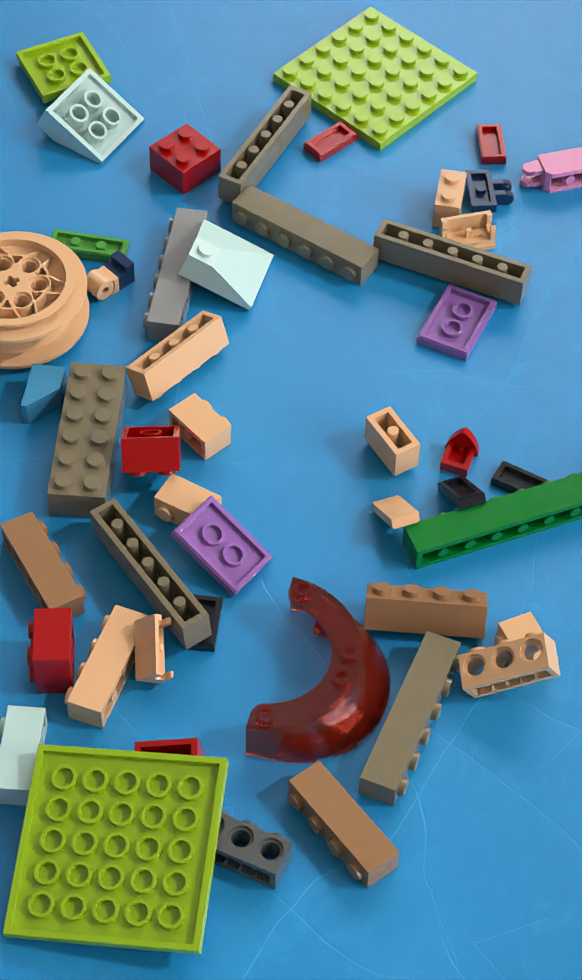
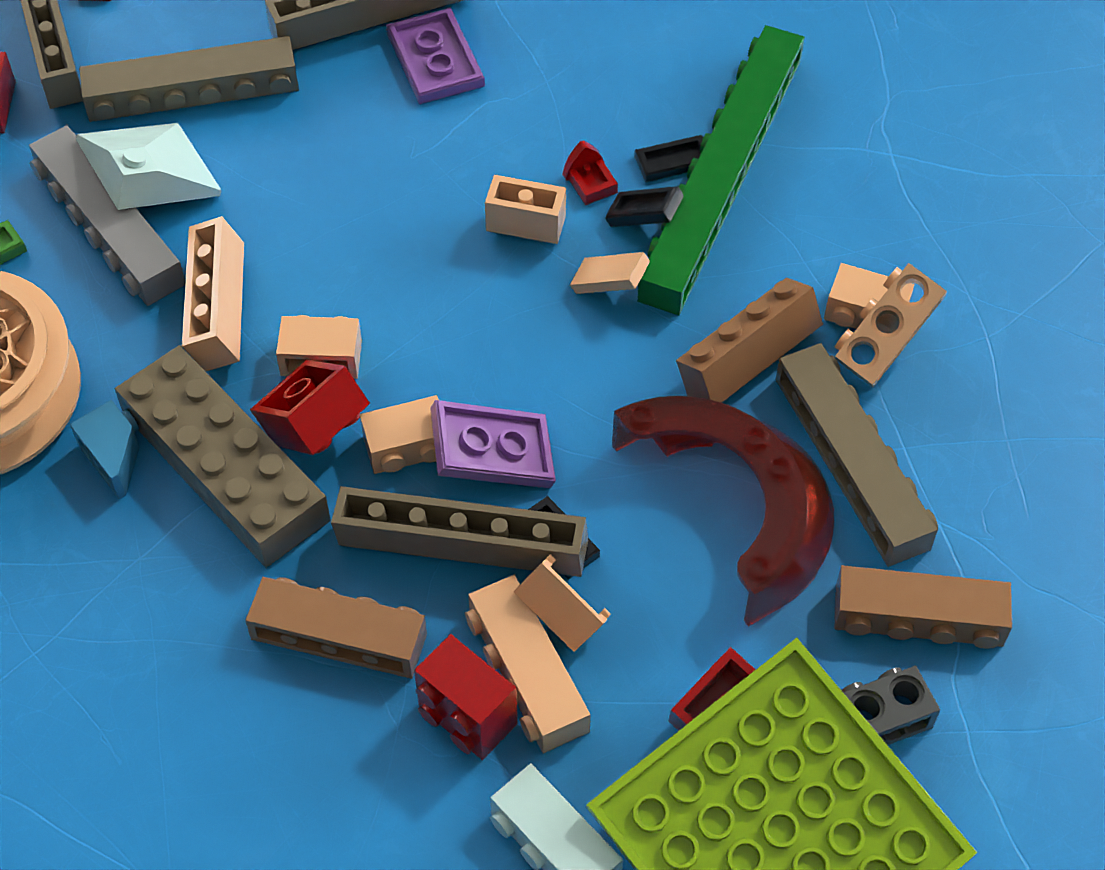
camera: 45 degrees left, 5 degrees up
leg [87,250,135,300] -> none

